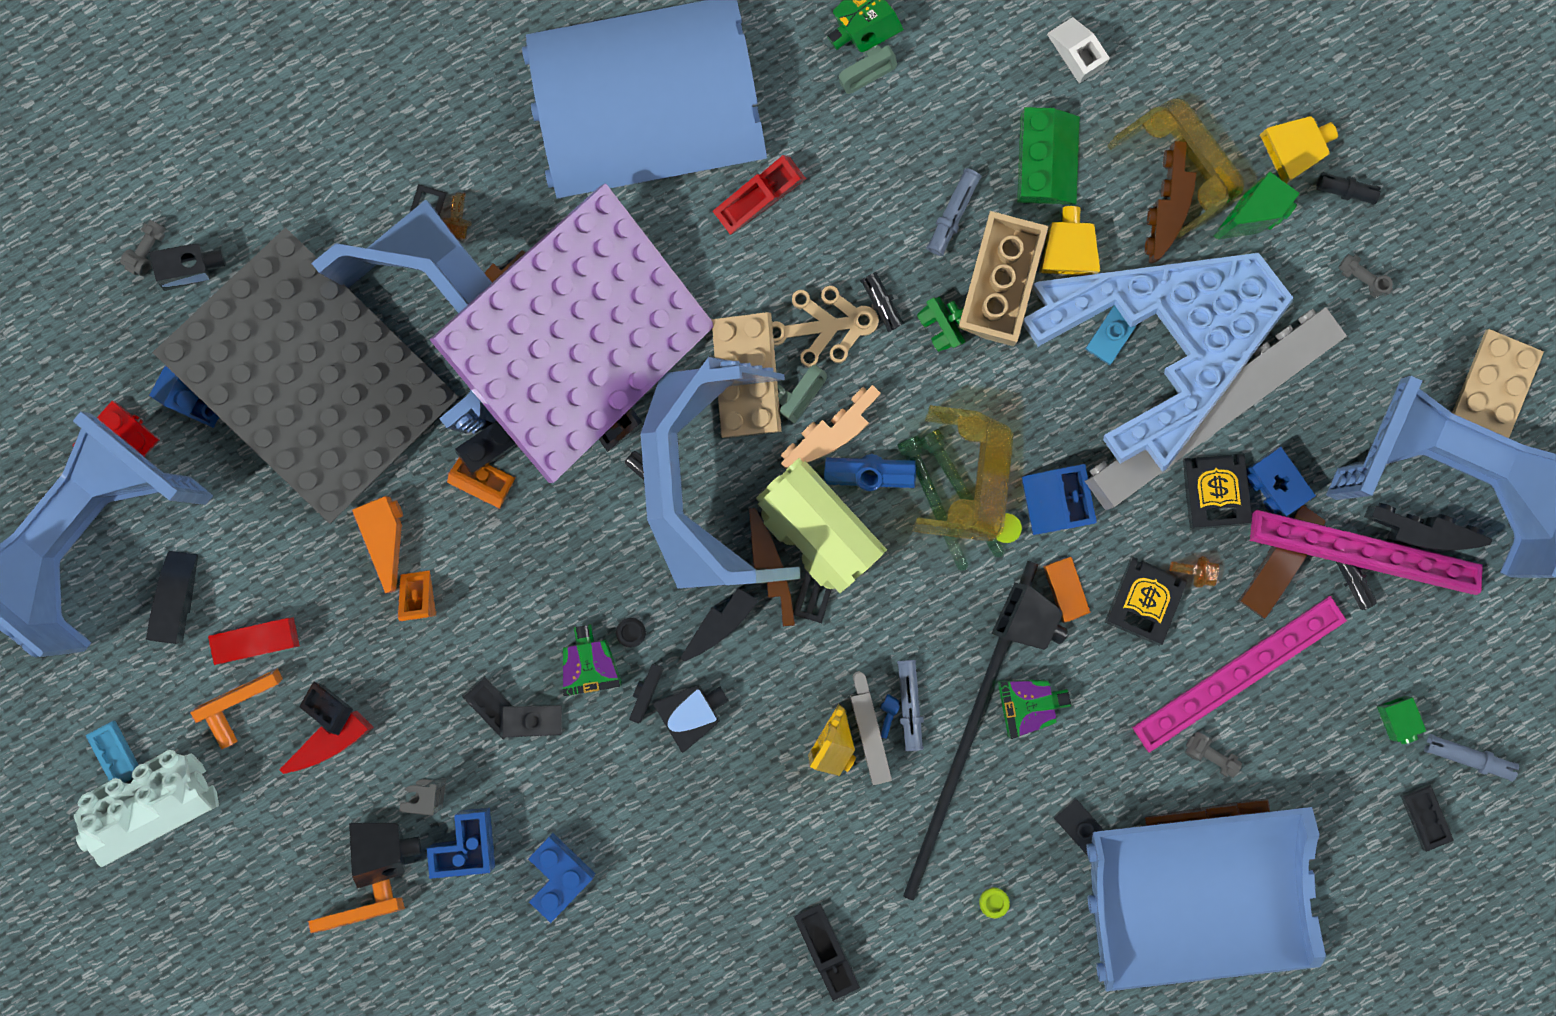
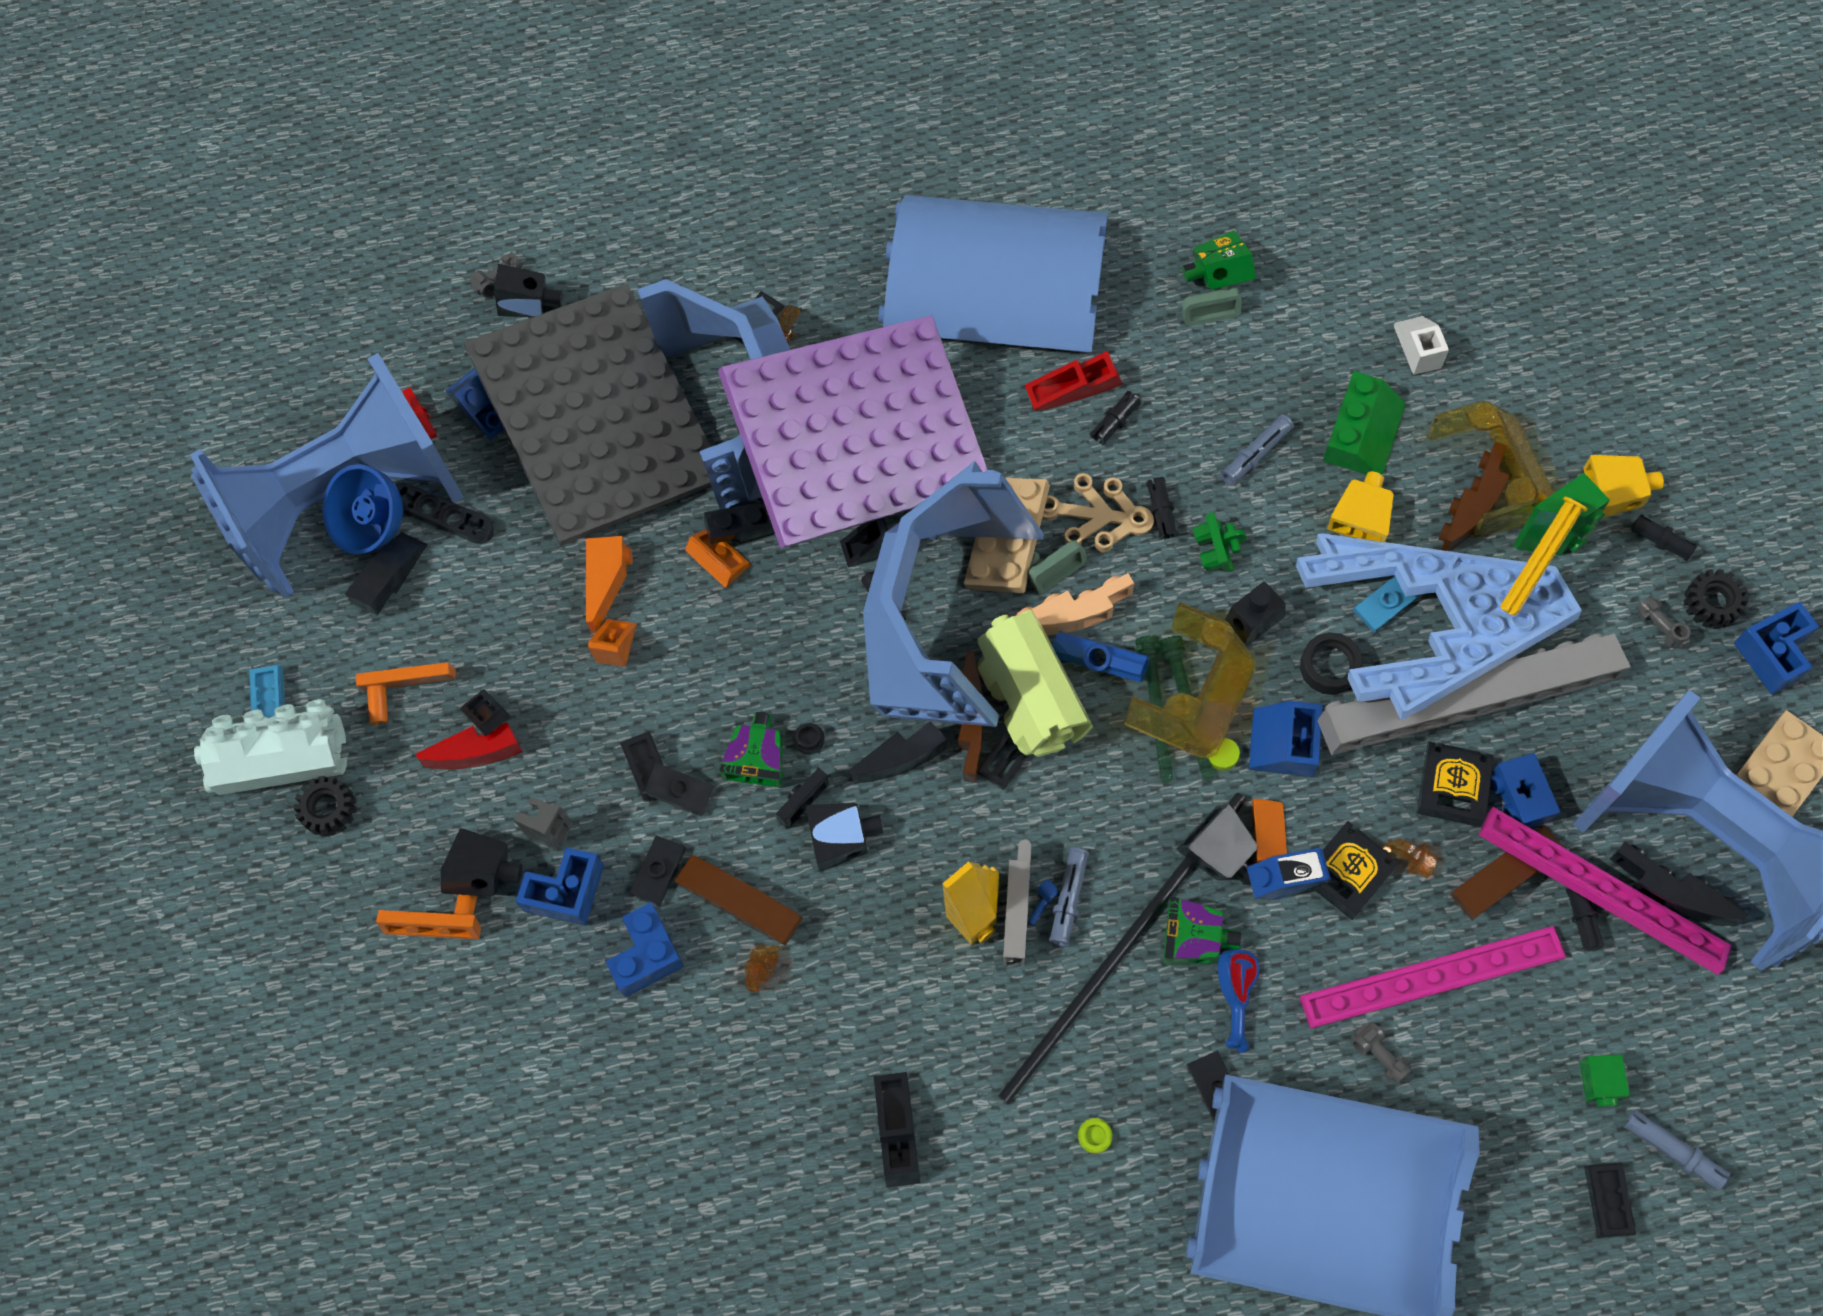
camera: 25 degrees right, 20 degrees down
red slope [208,617,300,665] -> none
tan slope [959,211,1048,347] -> none
none -> black tyre [294,776,357,837]
none -> blue piece [322,464,404,554]
none -> black beam [396,482,494,544]
none -> black plate [629,835,686,907]
none -> reddish brown slope [675,855,803,946]
none -> clear orange piece [745,945,780,993]
none -> black pin [1090,391,1141,446]
none -> blue piece [1218,949,1259,1053]
none -> black torso [1221,582,1286,651]
none -> blue slope [1247,848,1331,900]
none -> black tyre [1300,632,1363,695]
none -> yellow axle [1500,496,1587,616]
none -> black tyre [1683,569,1749,629]
none -> blue brick [1734,601,1819,695]

